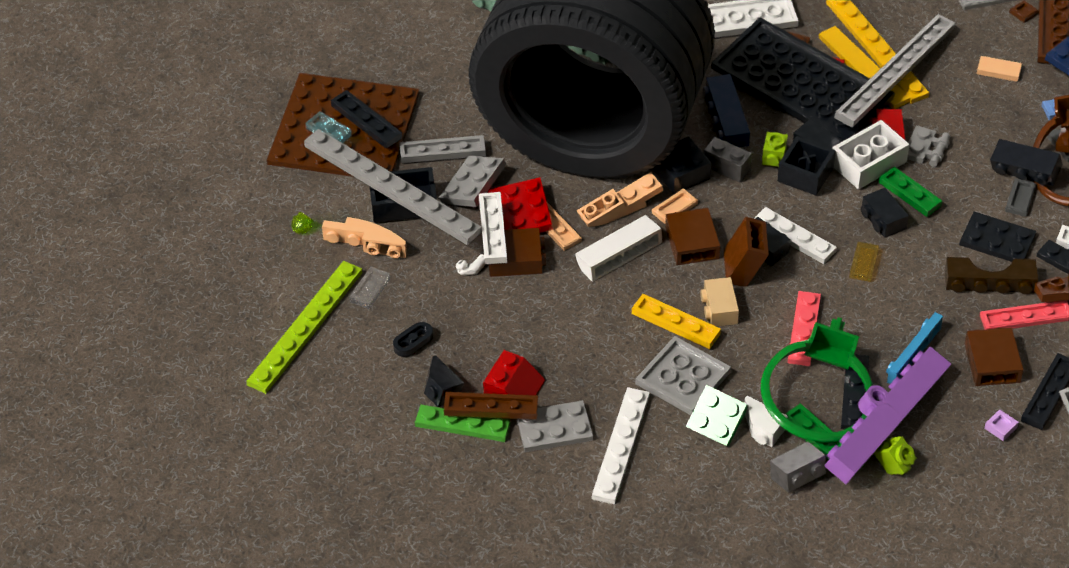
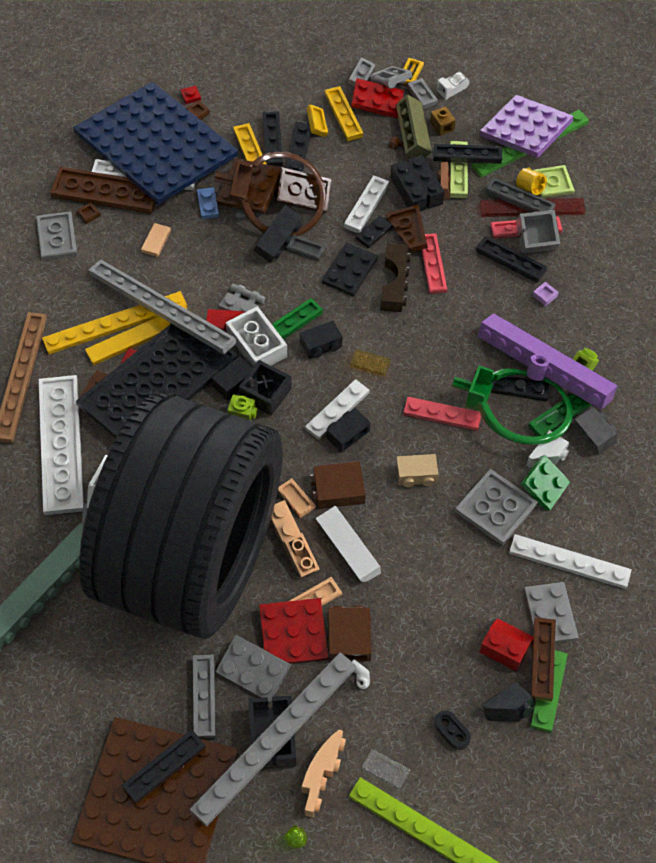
camera: 90 degrees left, 10 degrees up
clear light blue plate [306,111,352,143] -> none
white plate [479,192,507,264] -> none
yellow plate [632,294,721,349] -> none
reddish brown brick [724,217,769,287] -> none
dark azure plate [886,312,943,384] -> none
reddish brown brick [965,328,1023,386] -> none

